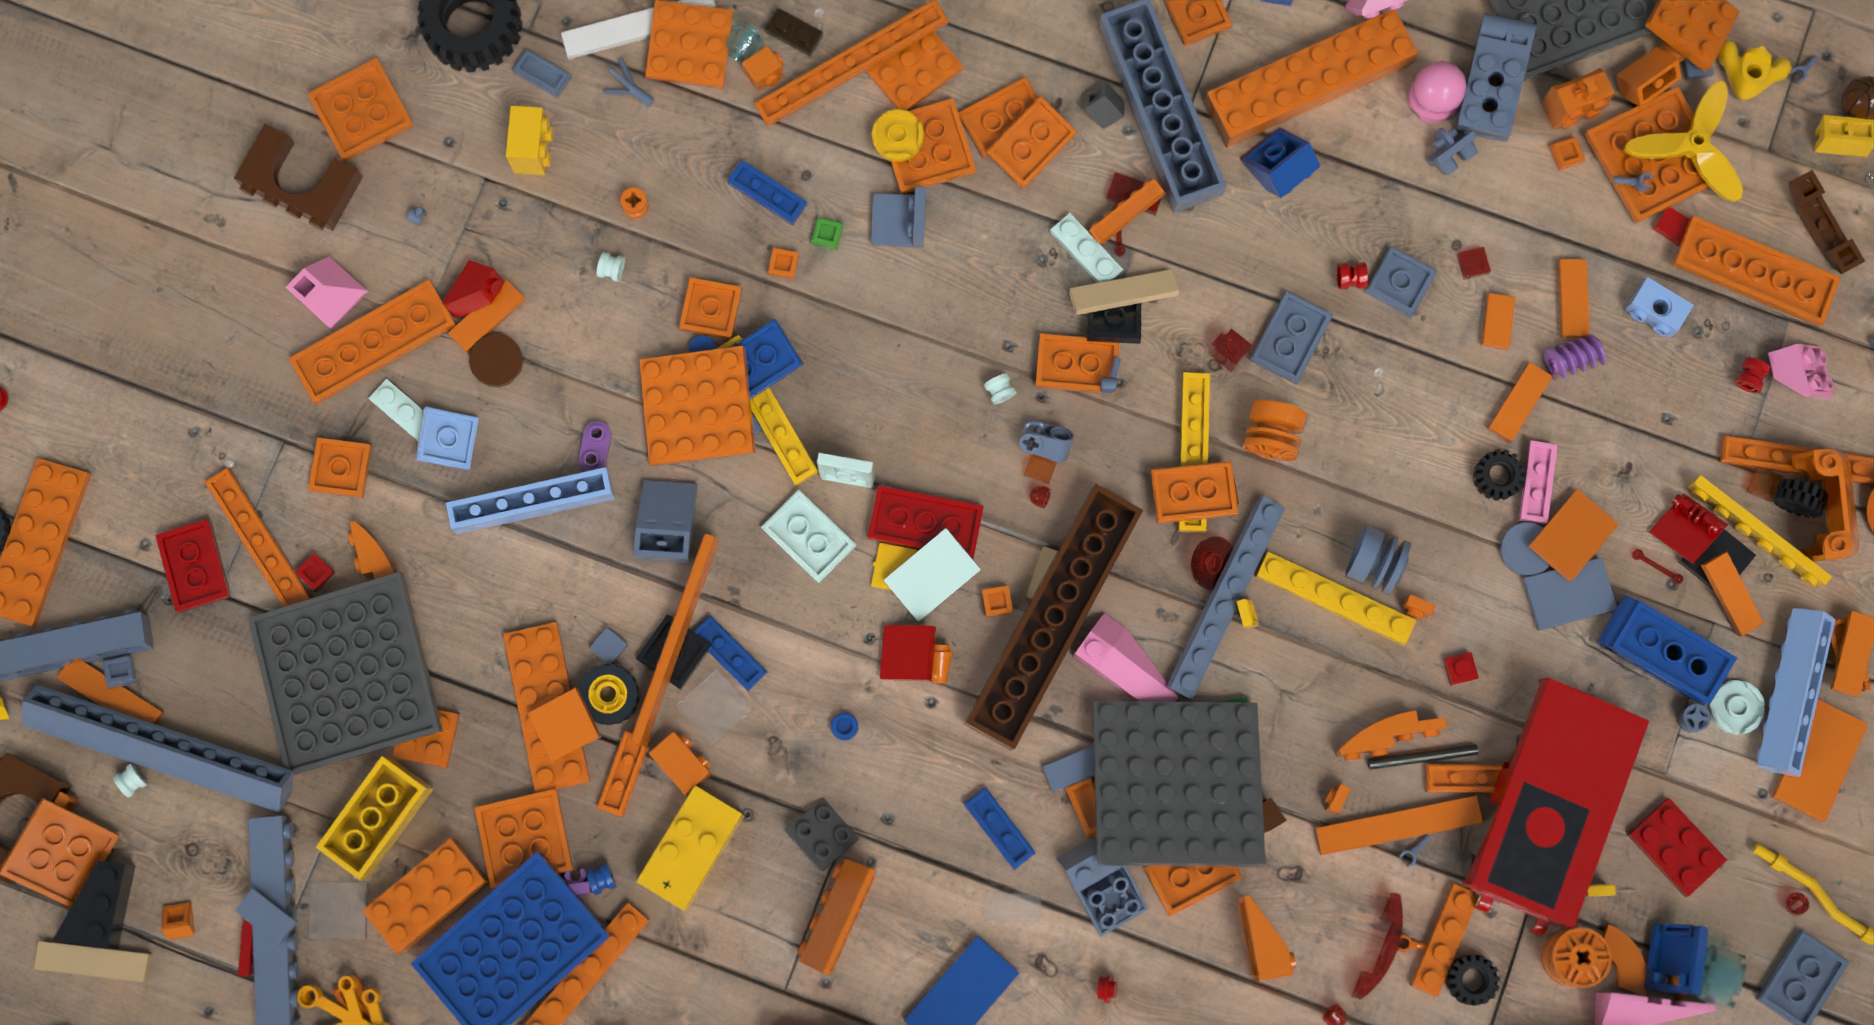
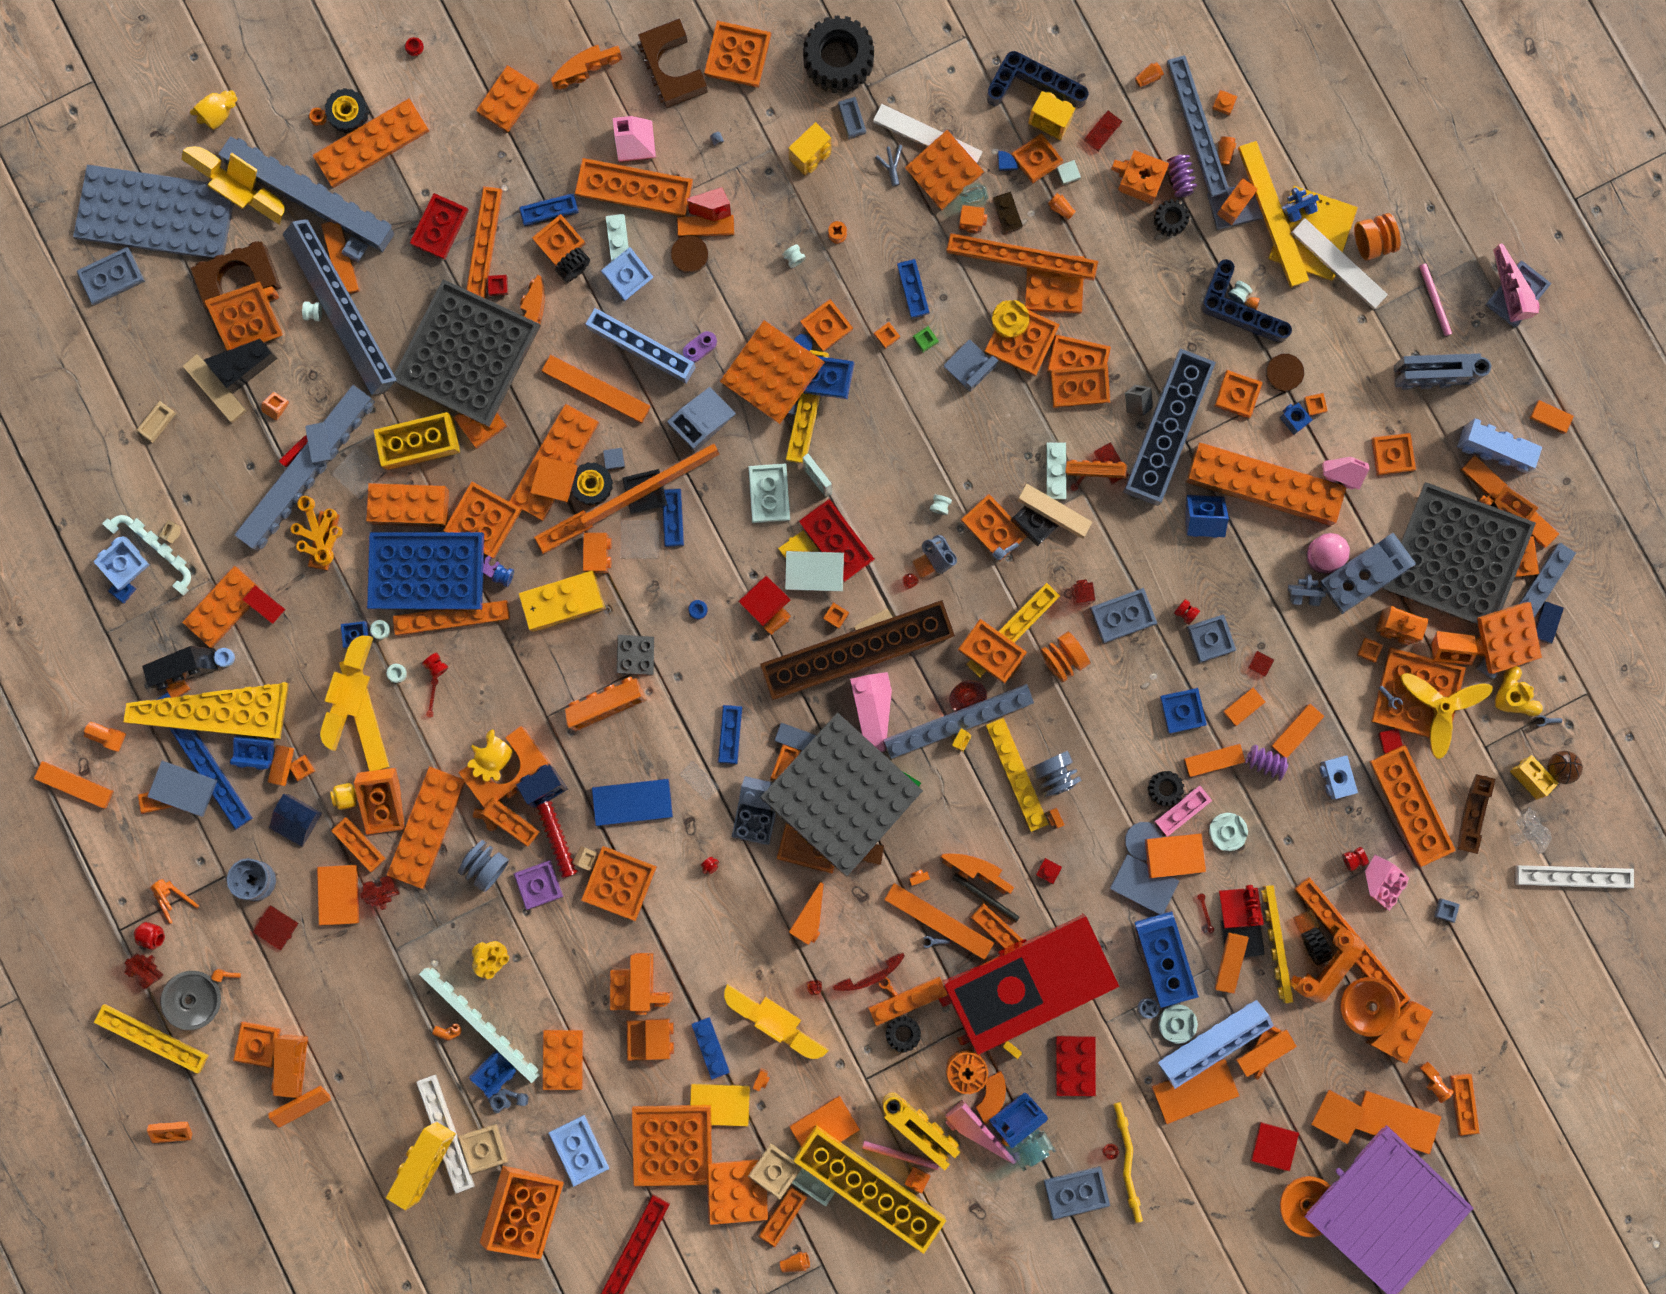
camera: 45 degrees right, 5 degrees up
none -> orange plate [476,65,539,132]
none -> blue tile [519,193,579,227]
none -> orange tile [542,354,651,423]
none -> orange slope [551,45,622,90]
none -> black tyre [555,247,591,282]
none -> blue plate [1160,688,1207,734]
none -> light aqua tile [1208,813,1248,851]

